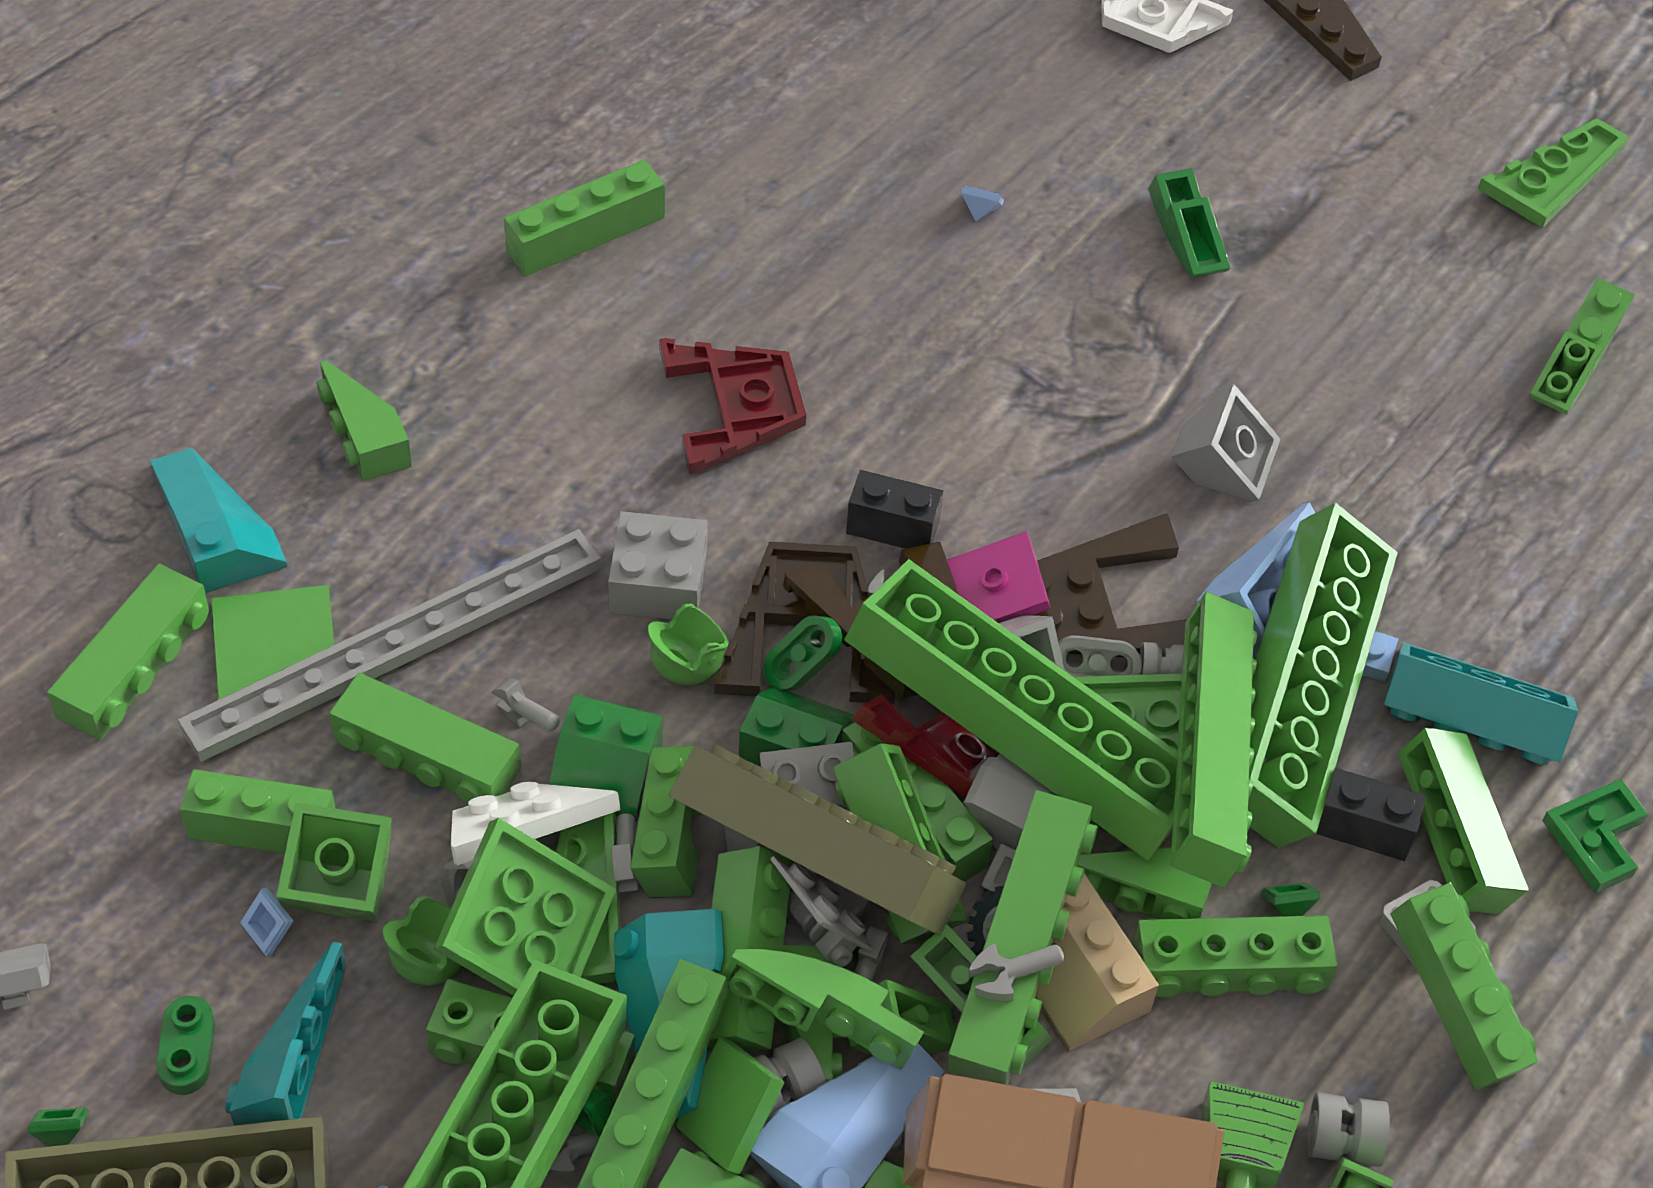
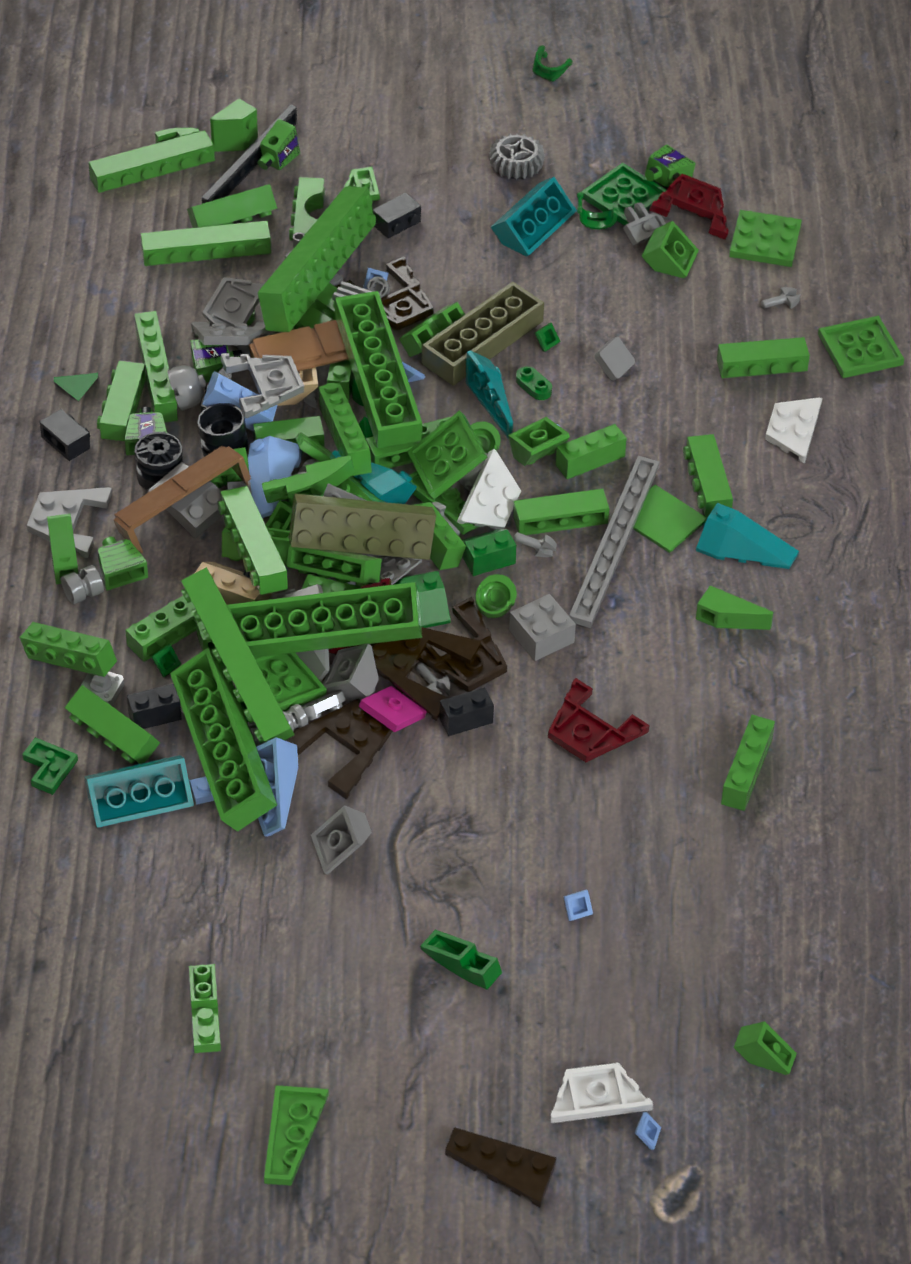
camera: 145 degrees right, 5 degrees down
green plate [764,616,842,690] -> none
light grey bar [968,944,1064,1002] -> none

